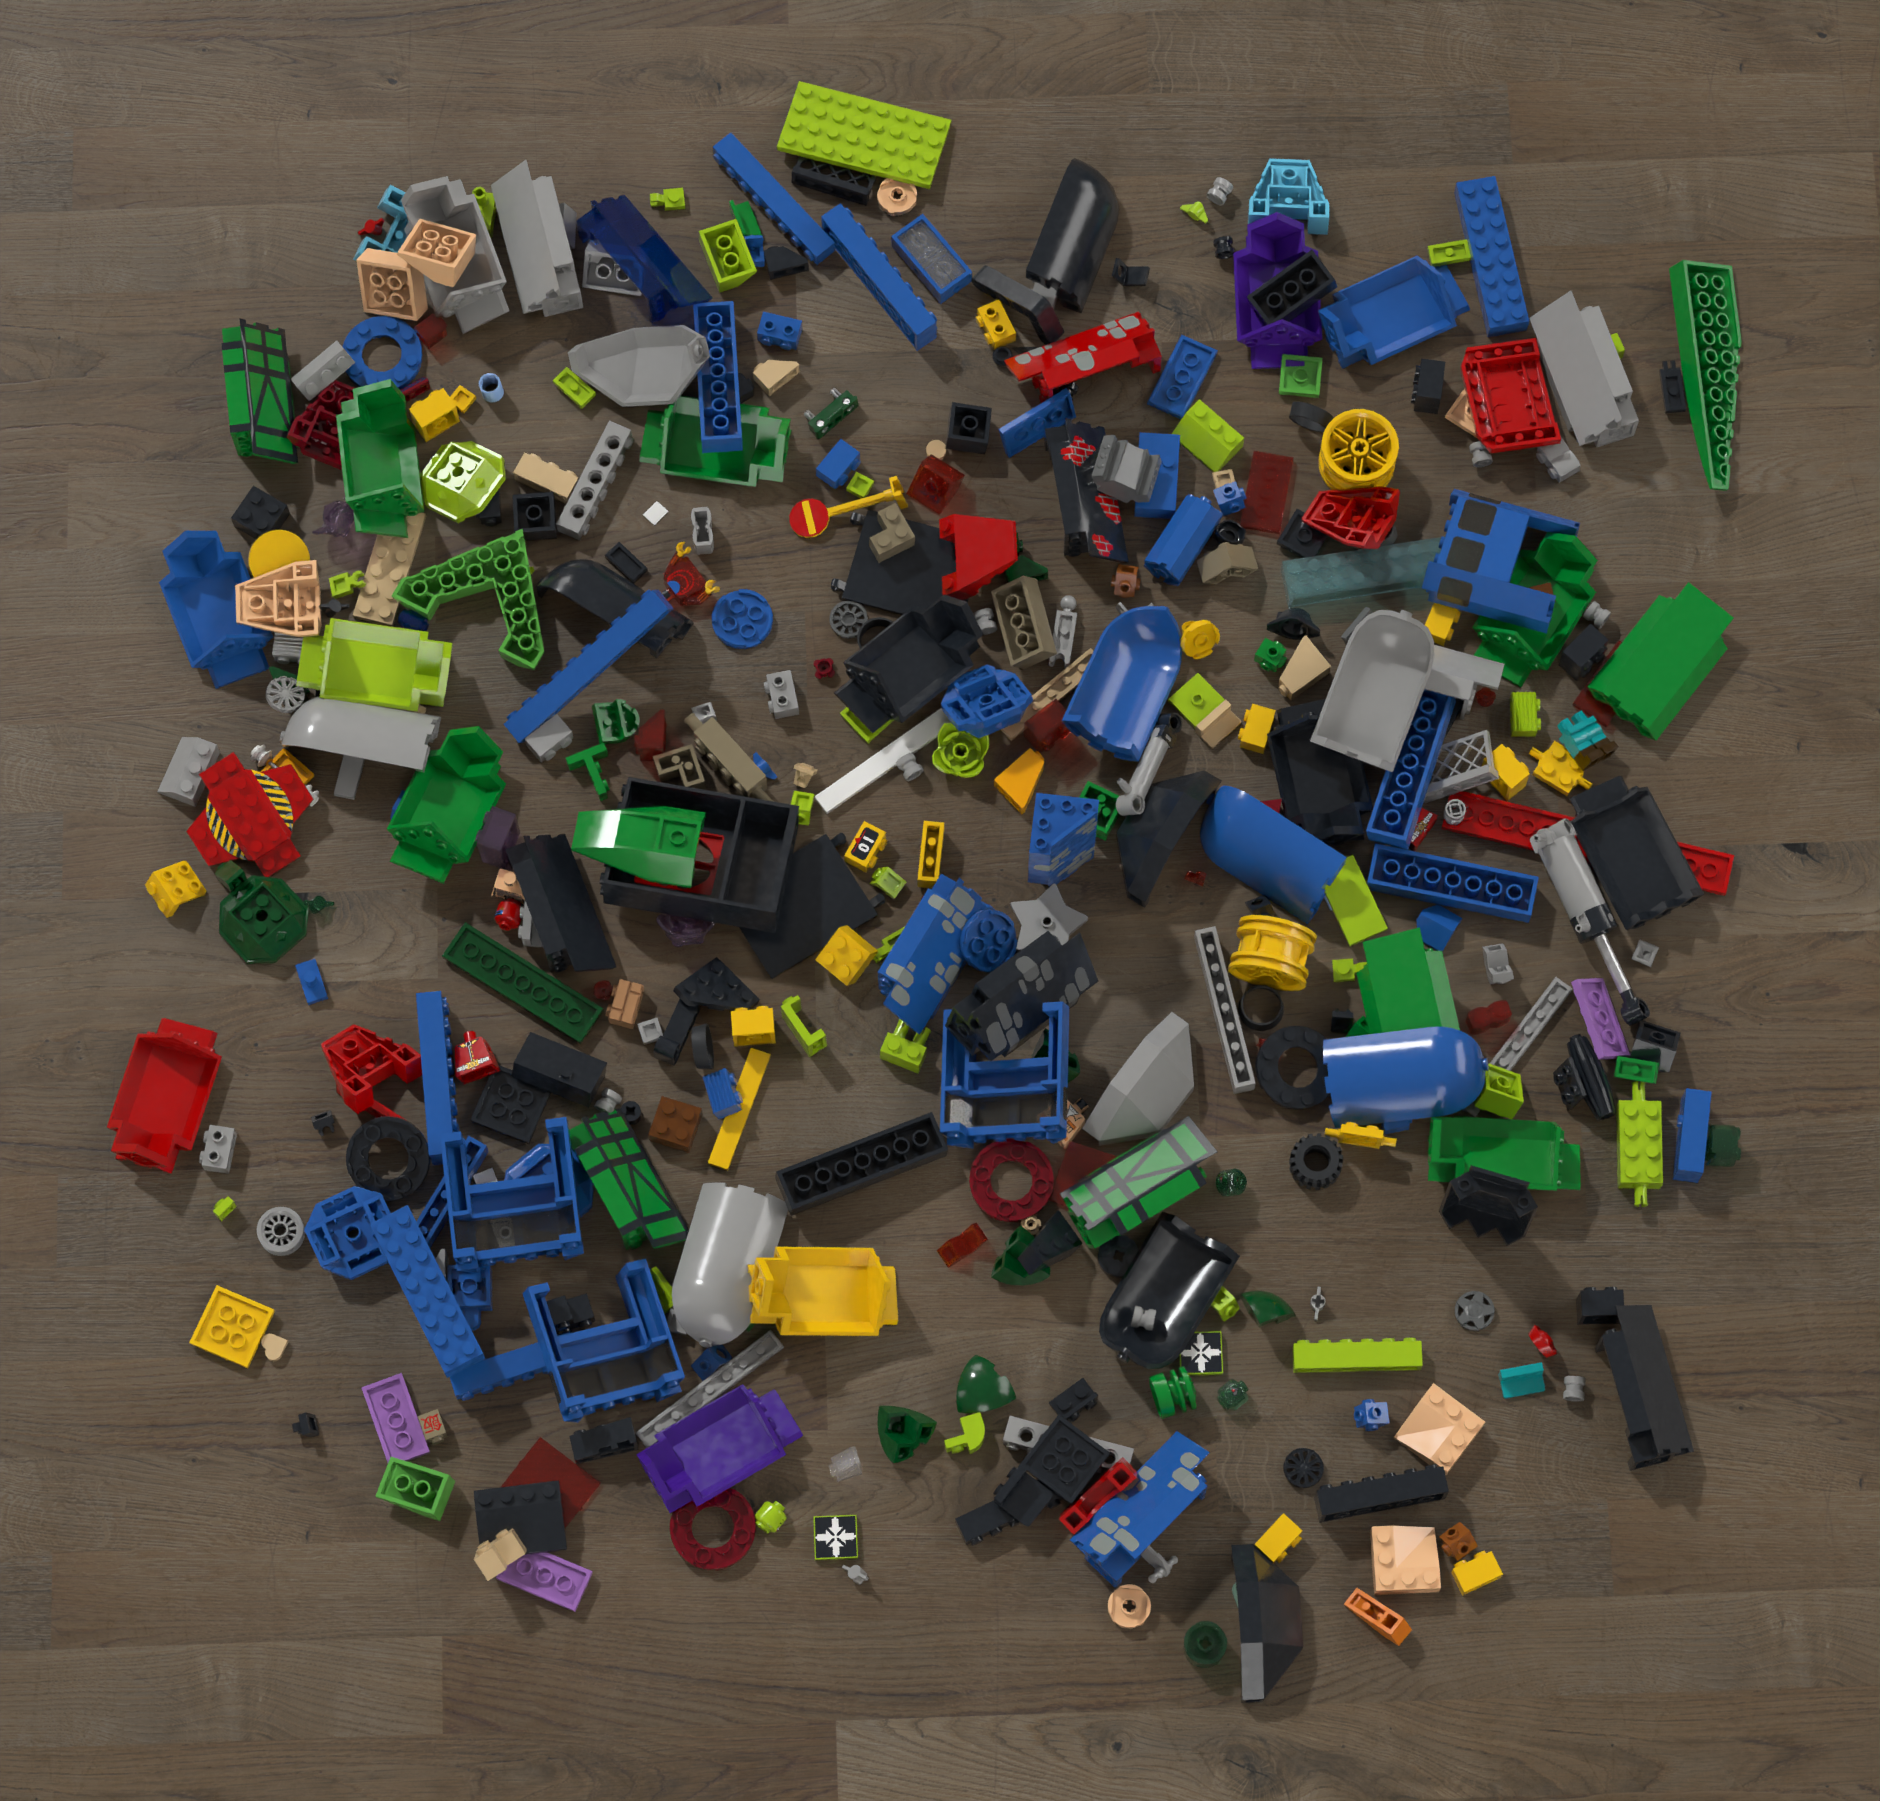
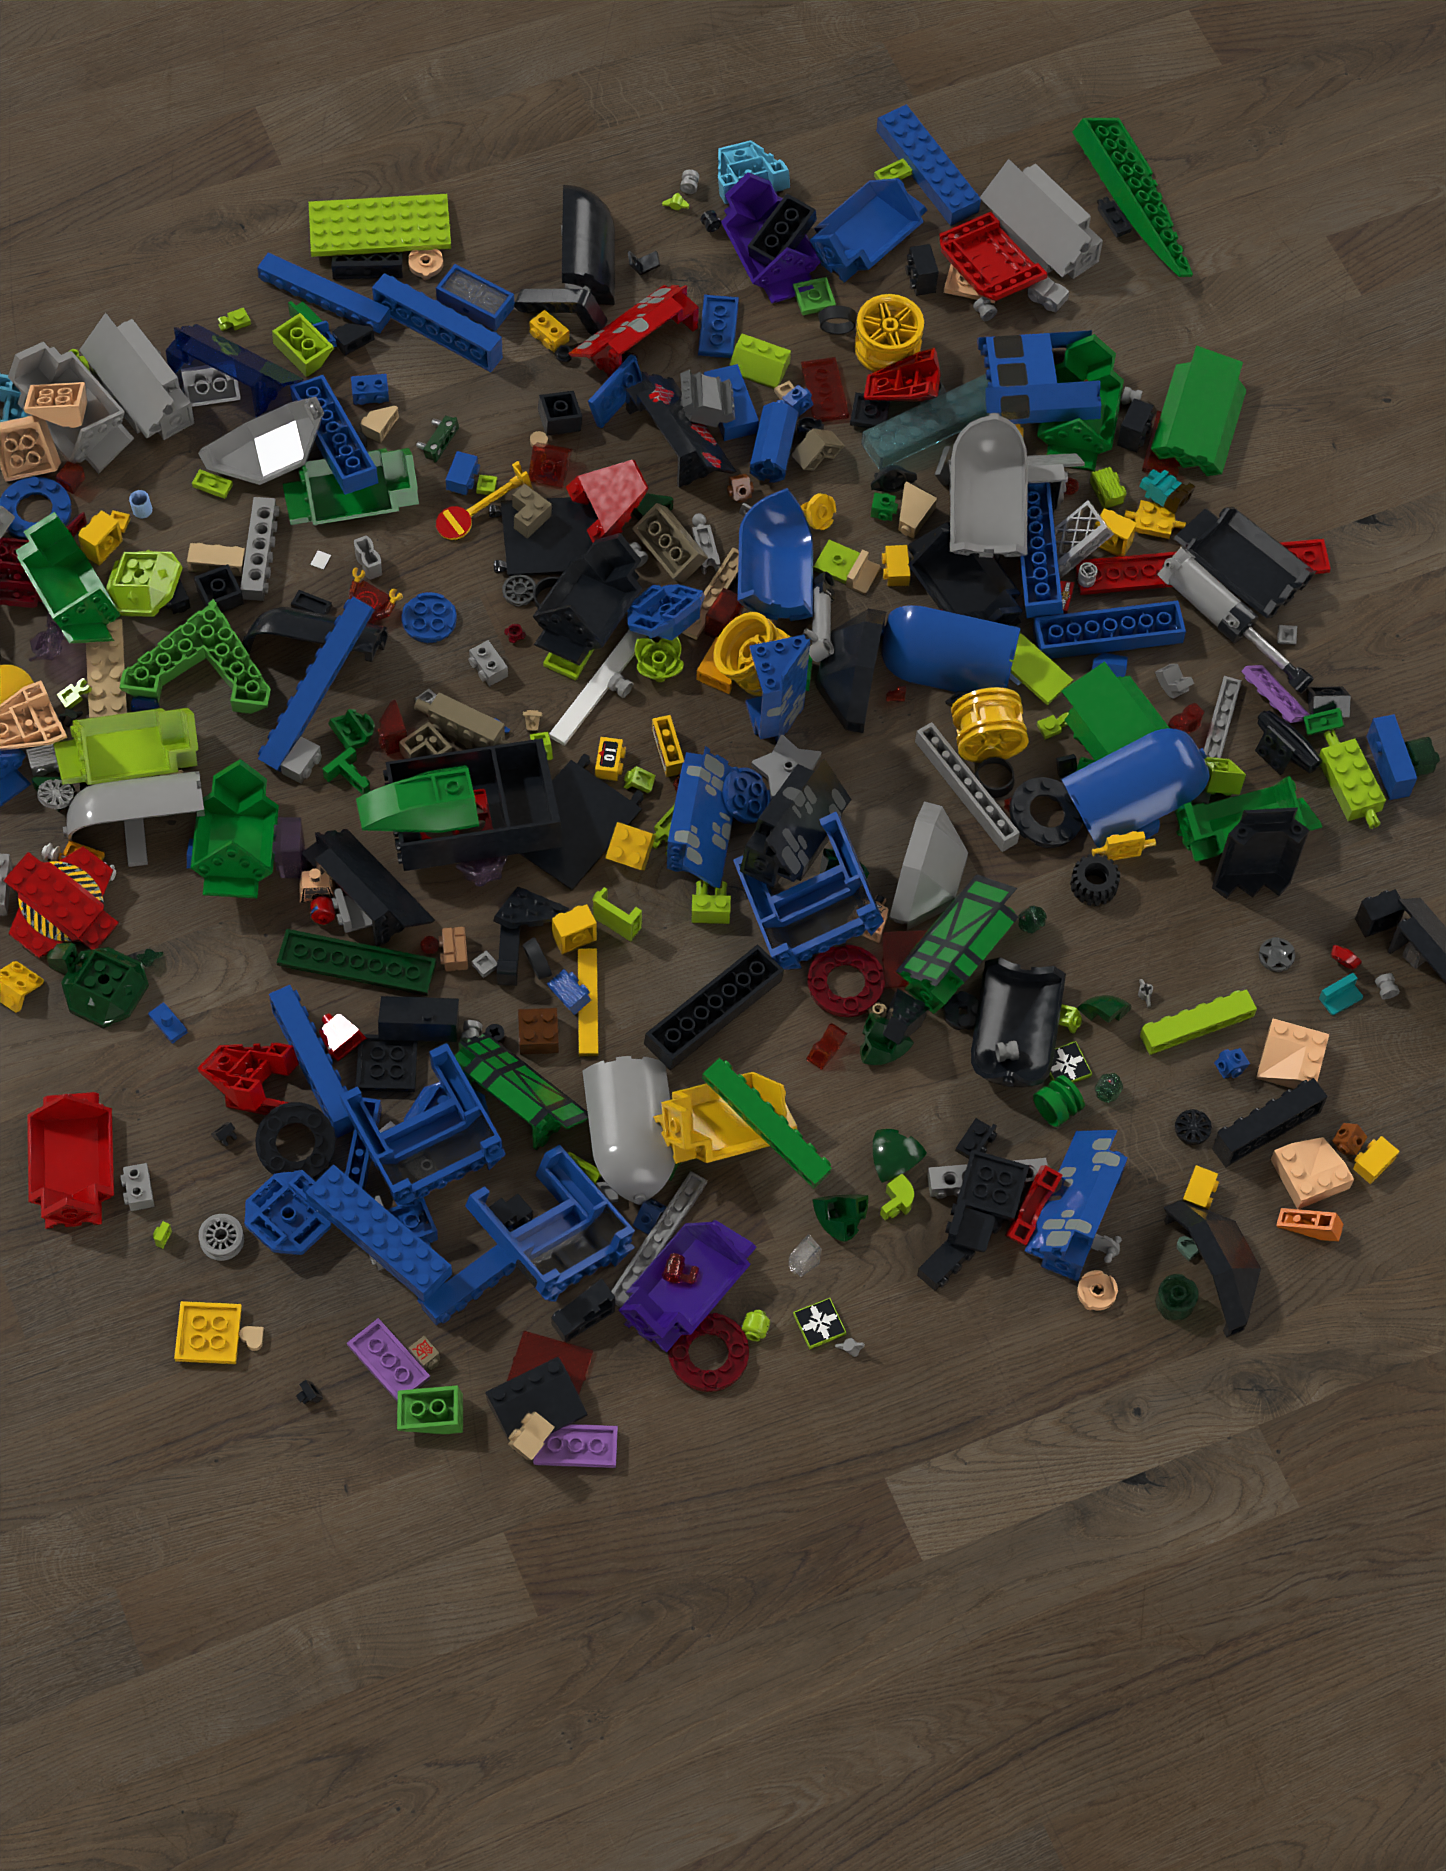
camera: 25 degrees left, 10 degrees down
none -> clear red piece [662,1253,699,1284]
none -> green brick [702,1058,832,1189]
none -> yellow wheel [713,612,790,696]

